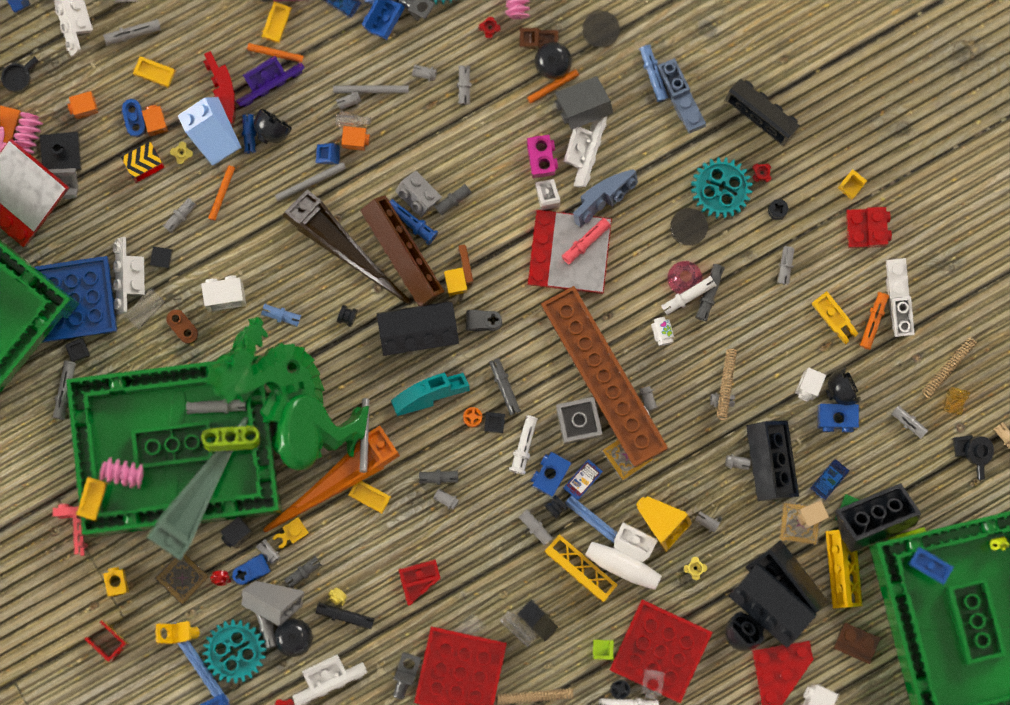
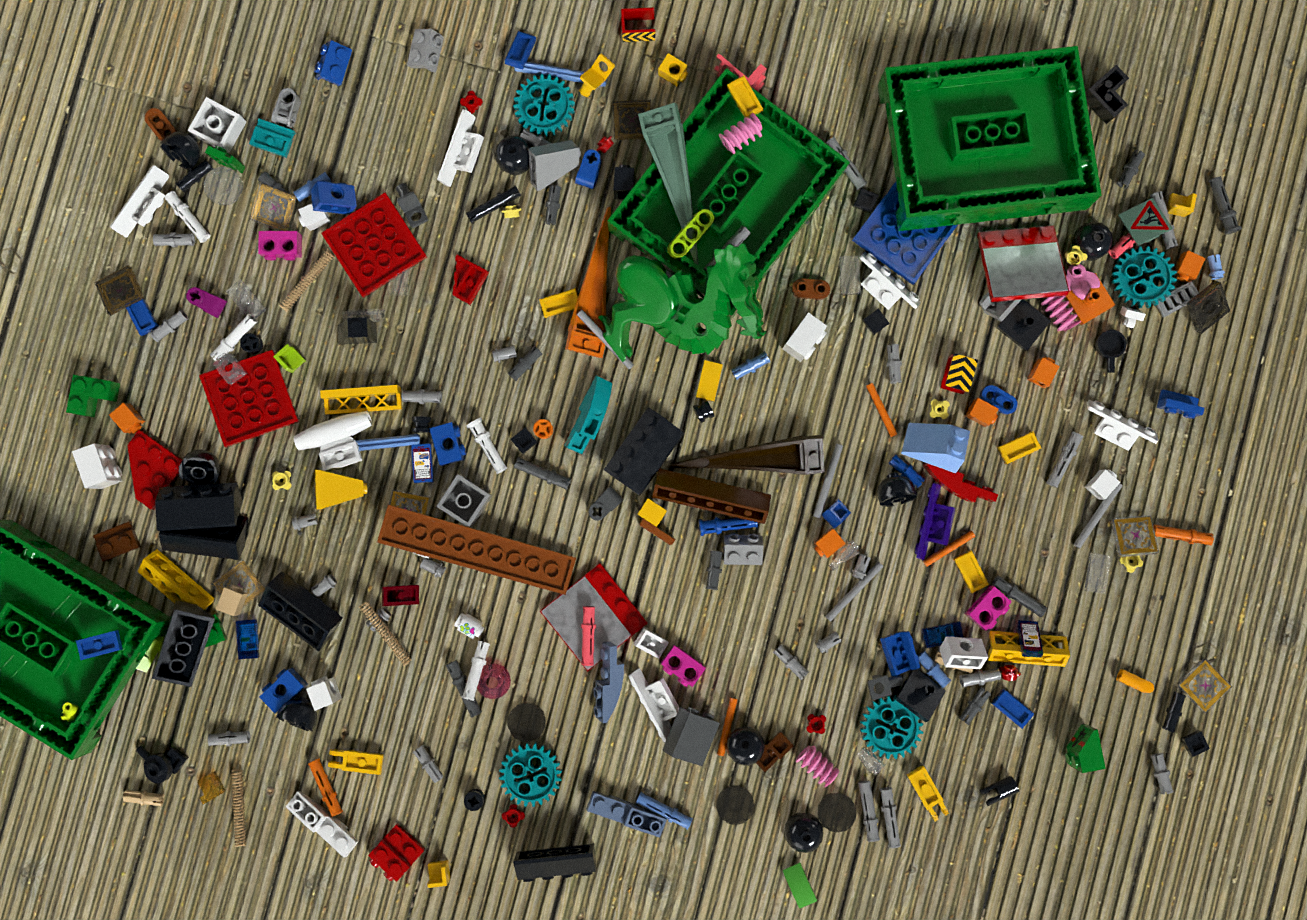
camera: 135 degrees right, 5 degrees up
light grey pin [256,539,280,564] -> none
yellow plate [273,517,309,549] -> none
none -> dark red slope [382,585,419,606]
none -> yellow tile [696,360,723,402]

